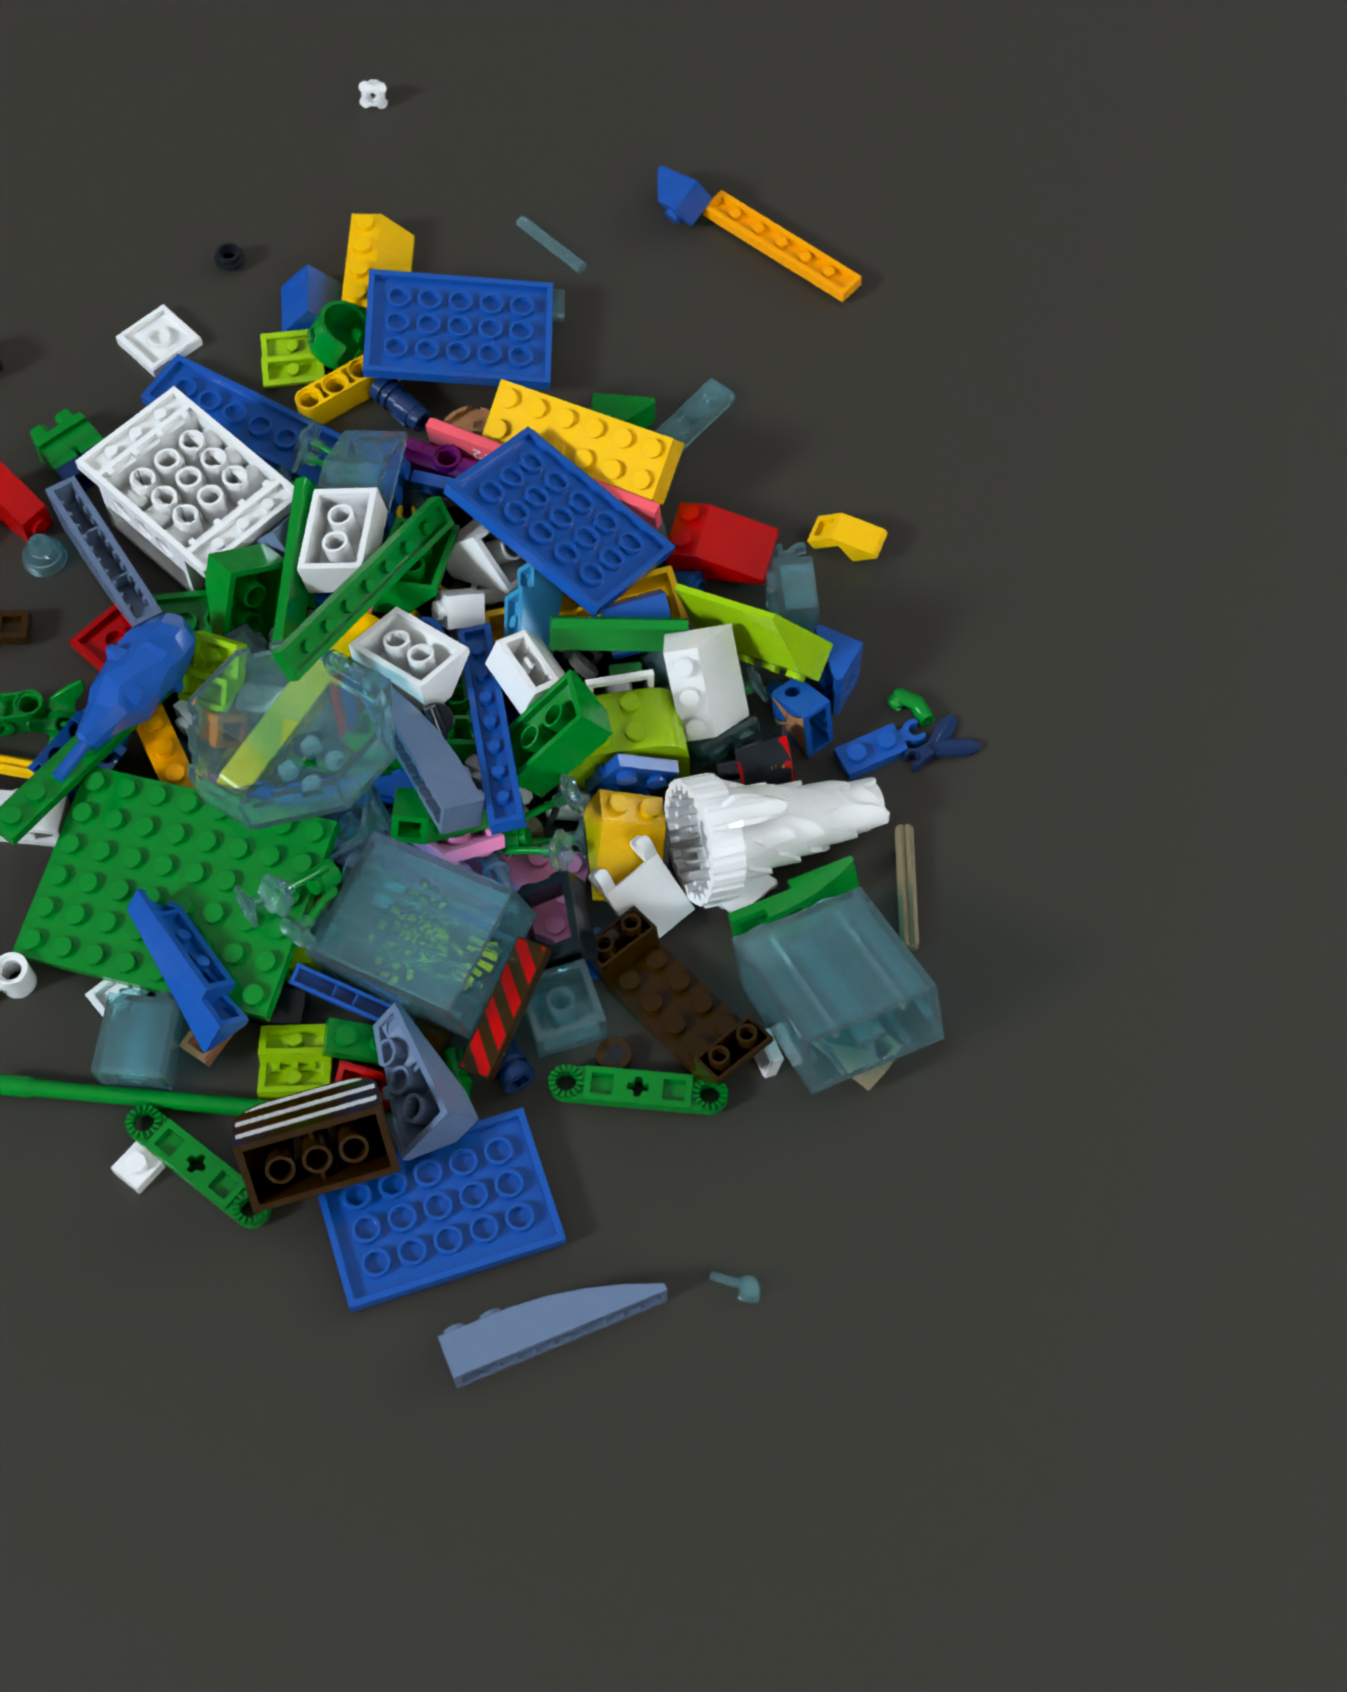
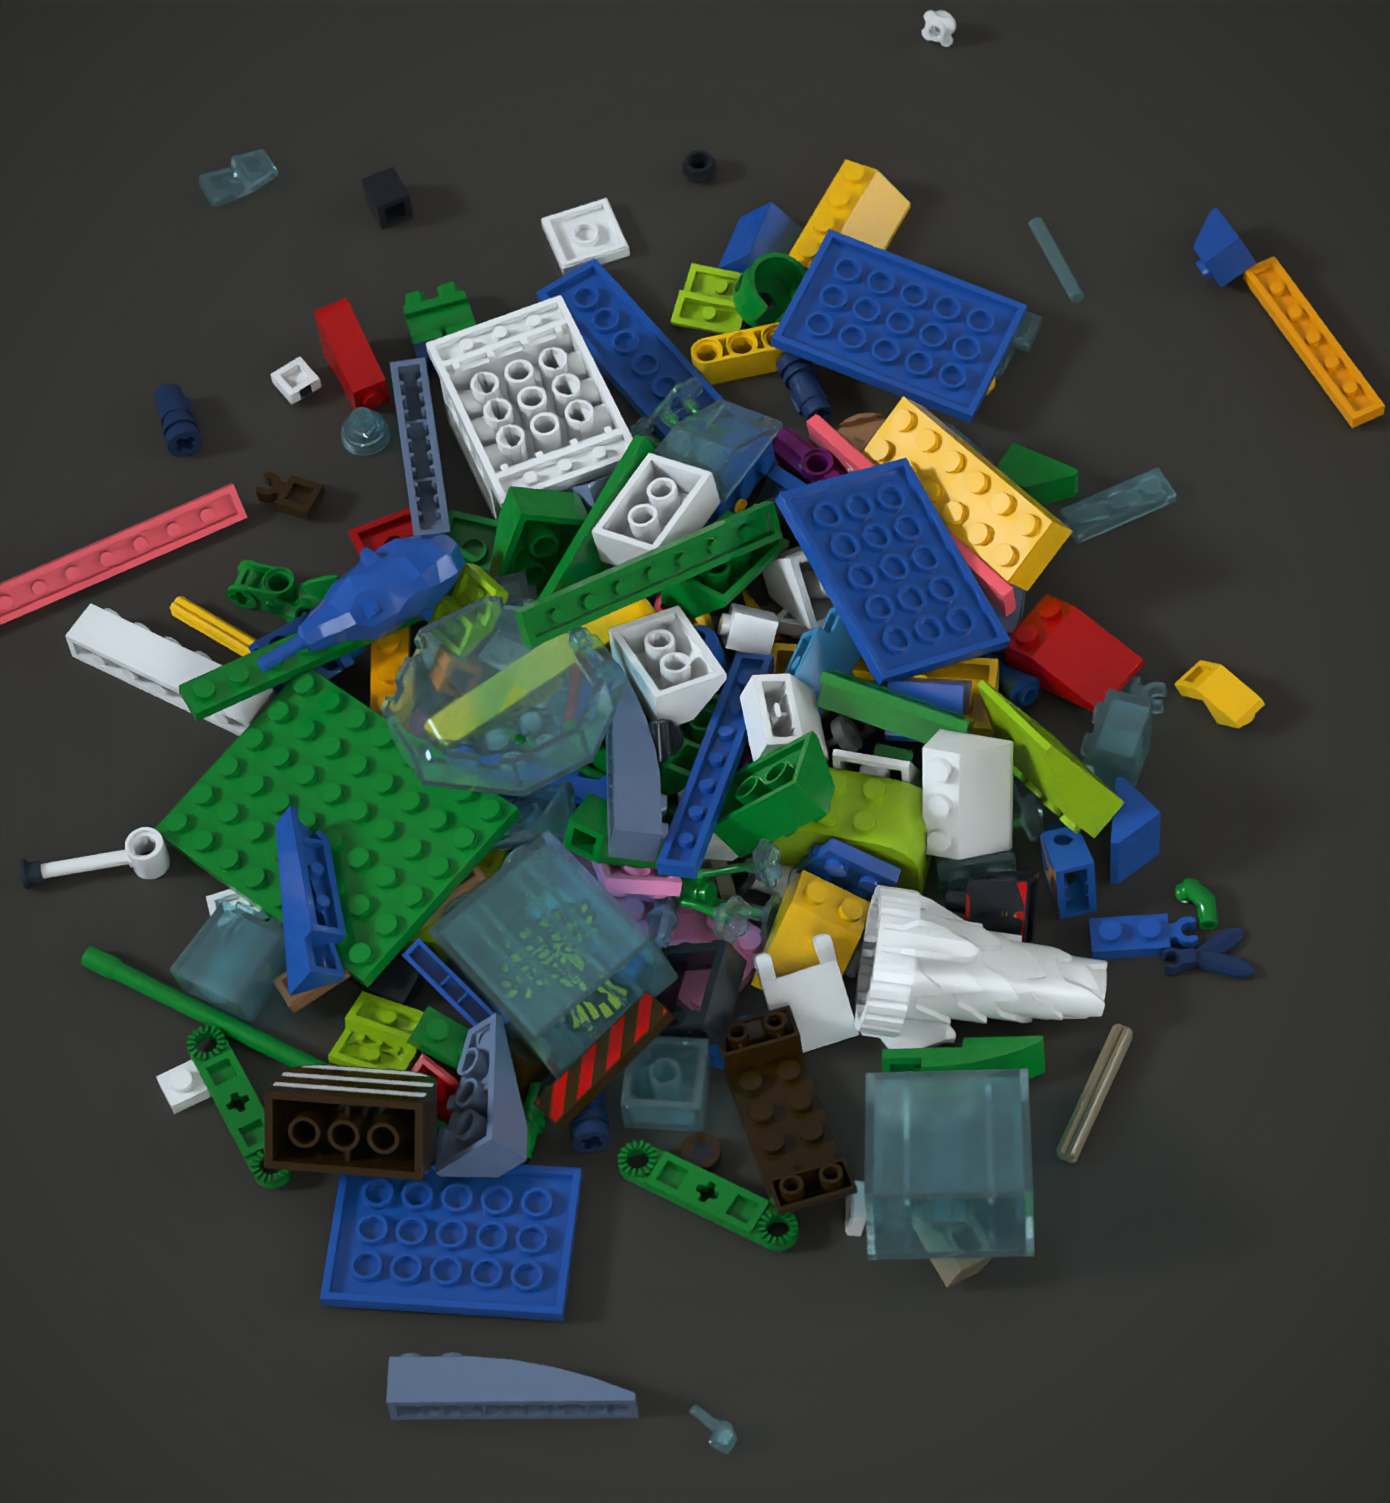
camera: 30 degrees right, 5 degrees down
clear light blue plant [233,859,342,951] -> none

